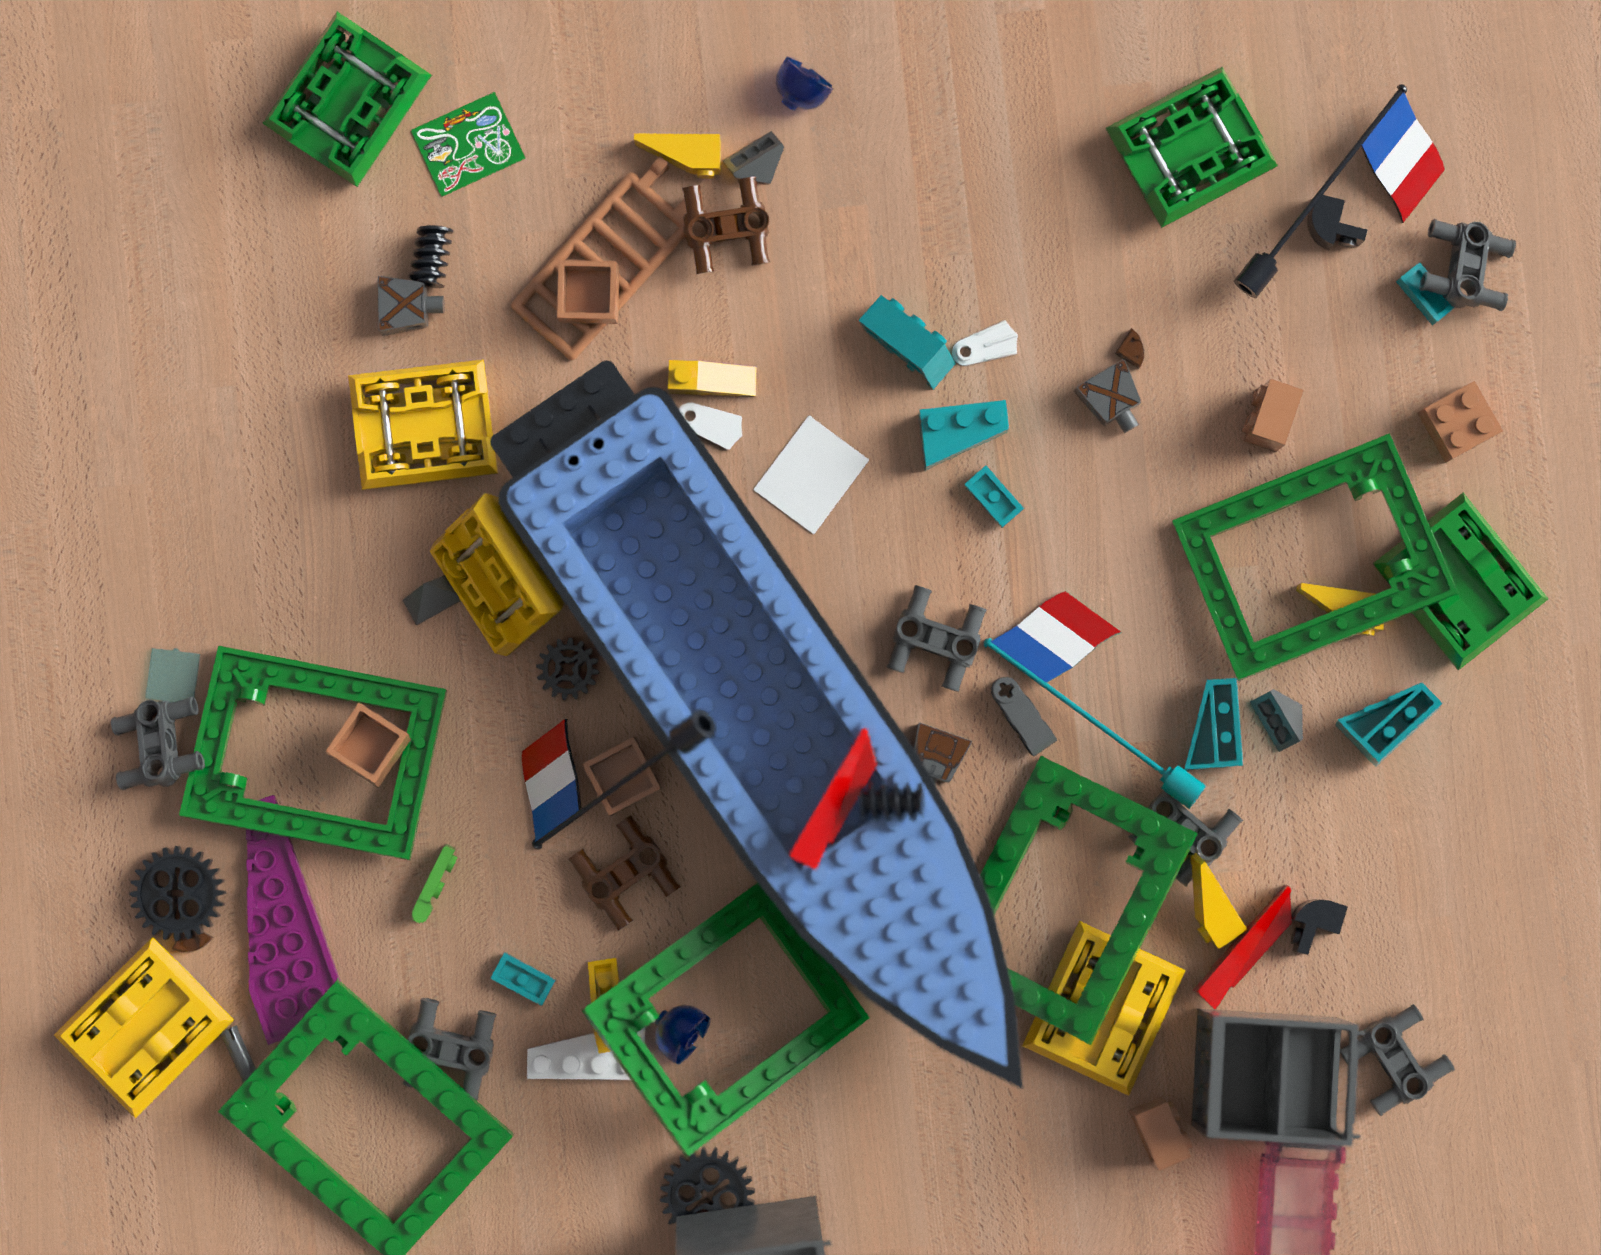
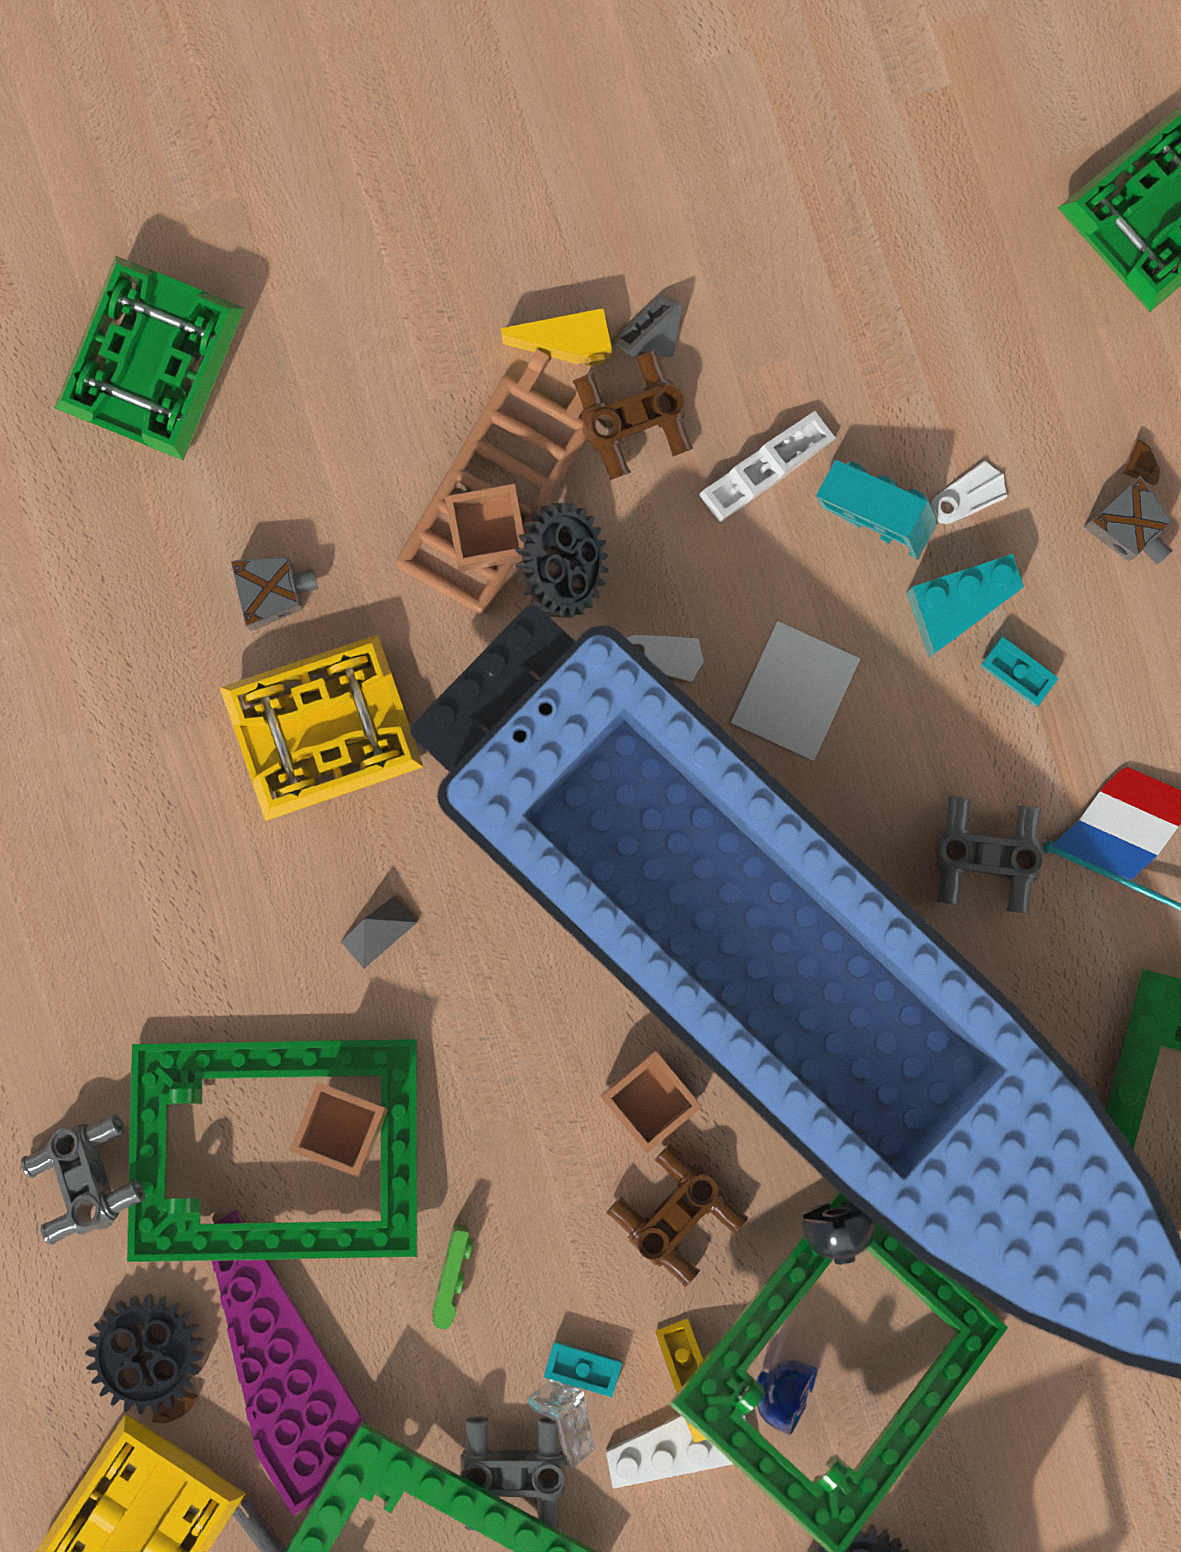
camera: 15 degrees left, 0 degrees up
clear light blue piece [145,648,200,703] -> none
black piece [409,225,454,288] -> none
green sticker [411,92,525,197] -> none
yellow piece [430,493,564,656] -> none
flag [522,710,716,850] -> none
black gear [536,638,600,701] -> none
slope [668,360,756,397] -> none
clear blue cylinder [775,56,834,111] -> none
red wedge [789,728,877,870] -> none
black piece [860,782,924,821] -> none
reddish brown torso [914,723,972,785] -> none
dark grey piece [991,677,1057,757] -> none
none -> black gear [515,502,608,618]
none -> clear bracket [528,1380,595,1468]
none -> white slope [699,411,836,523]
none -> black cylinder [802,1200,875,1265]

